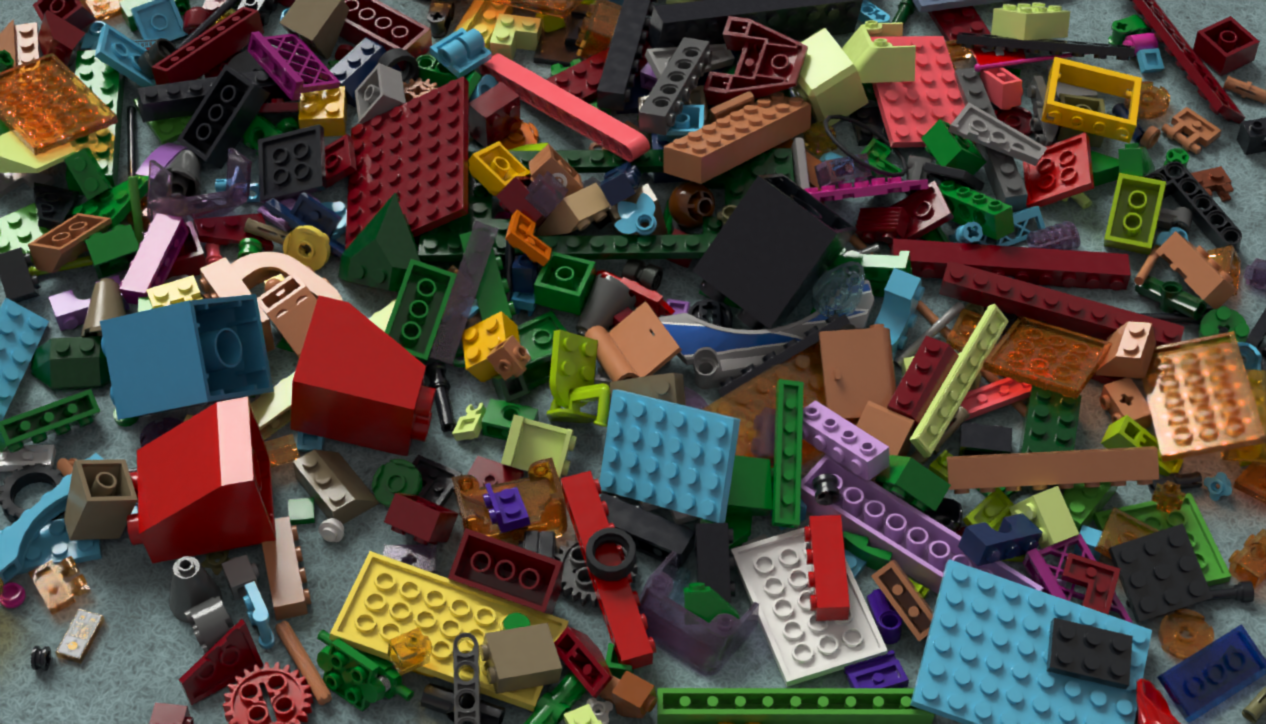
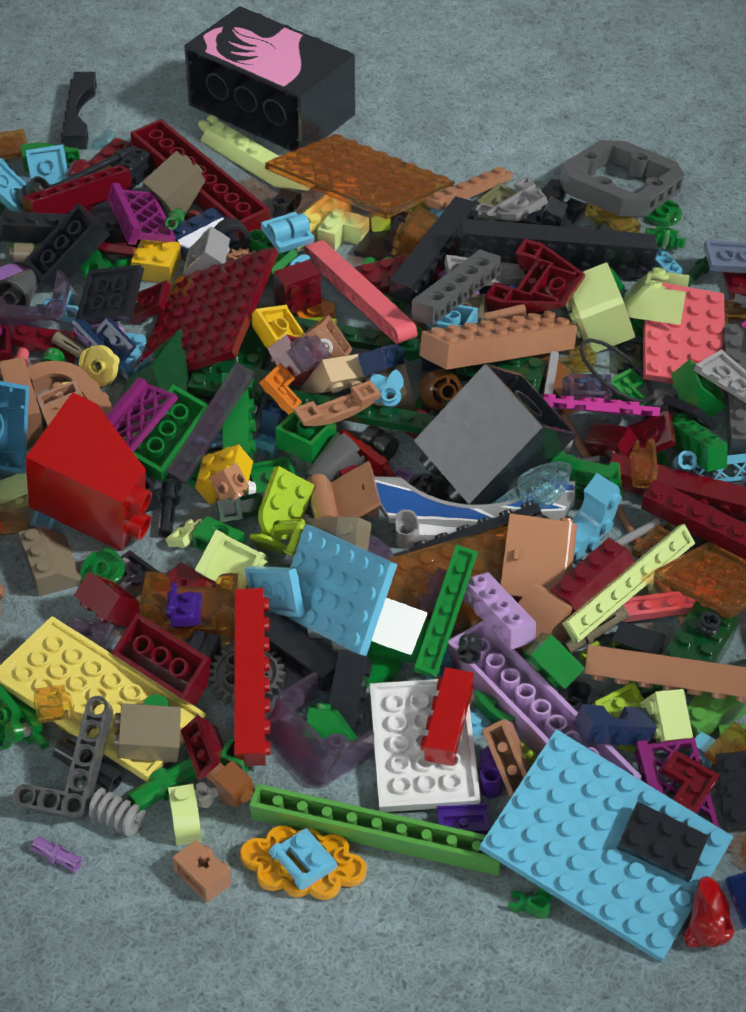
camera: 15 degrees right, 5 degrees down
tile [288,497,315,525] -> none
white plate [319,518,344,542] -> none
black tyre [586,528,636,581] -> none
none -> dark tan brick [10,243,38,263]
none -> magenta fence [106,377,178,452]
none -> green pin [165,208,185,230]
none -> medium azure plate [244,566,305,617]
none -> nougat slope [294,380,381,426]
none -> clear orange hinge [629,439,658,488]
none -> black bush [698,612,721,635]

